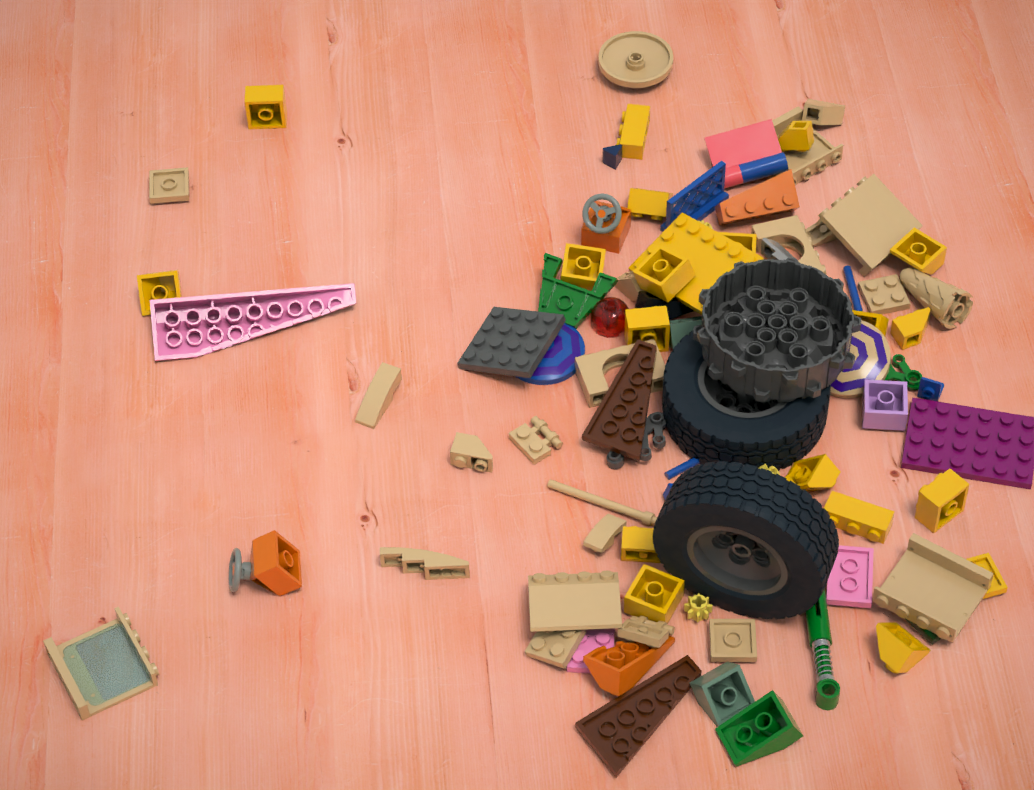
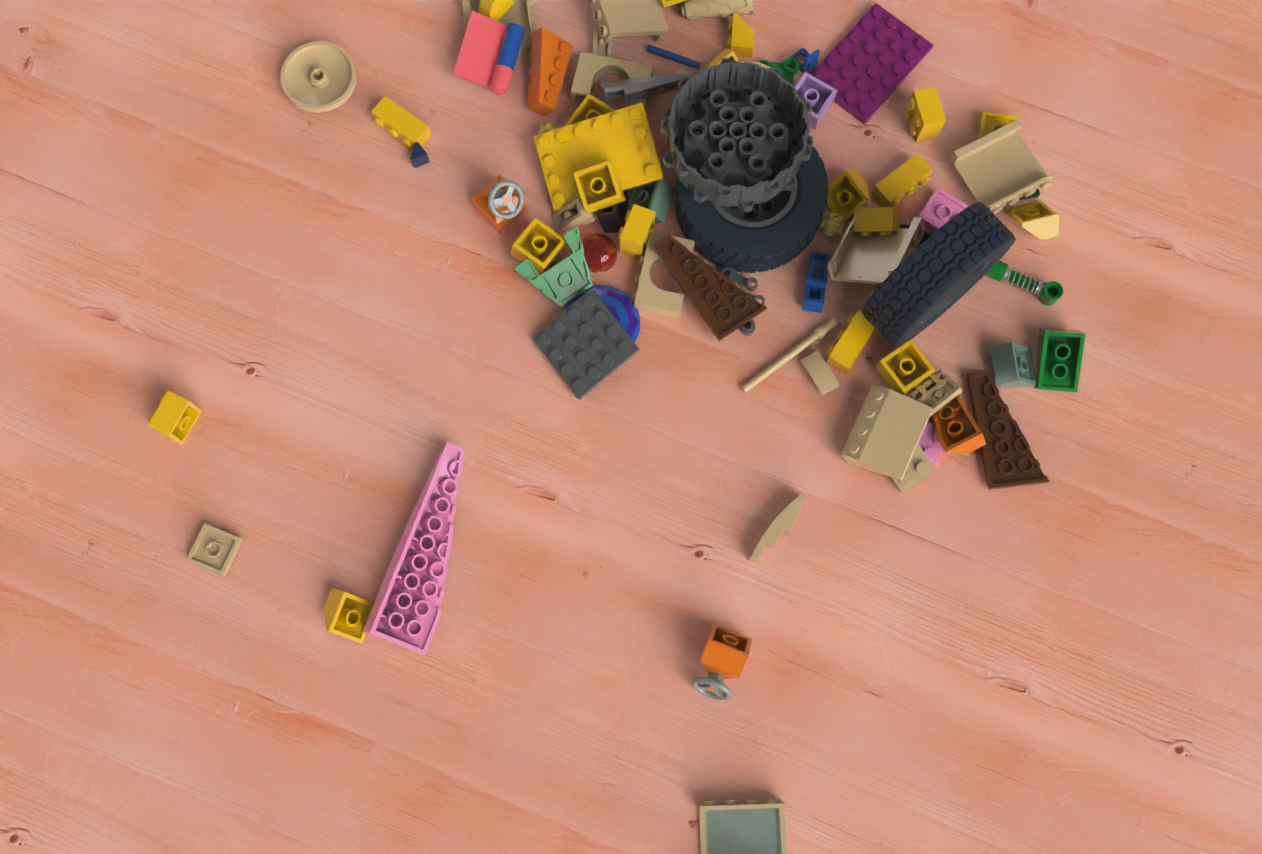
camera: 65 degrees left, 25 degrees up
tan slope [355,362,402,429] -> none
tan slope [450,432,493,473] -> none
tan plate [508,416,563,465] -> none
yellow slope [627,188,673,220] -> none
blue fence [660,161,729,232] -> none
blue bar [664,458,700,480] -> none
light yellow gear [684,593,713,623] -> none
tan plate [709,619,757,662] -> none
tan plate [858,274,911,314] -> none

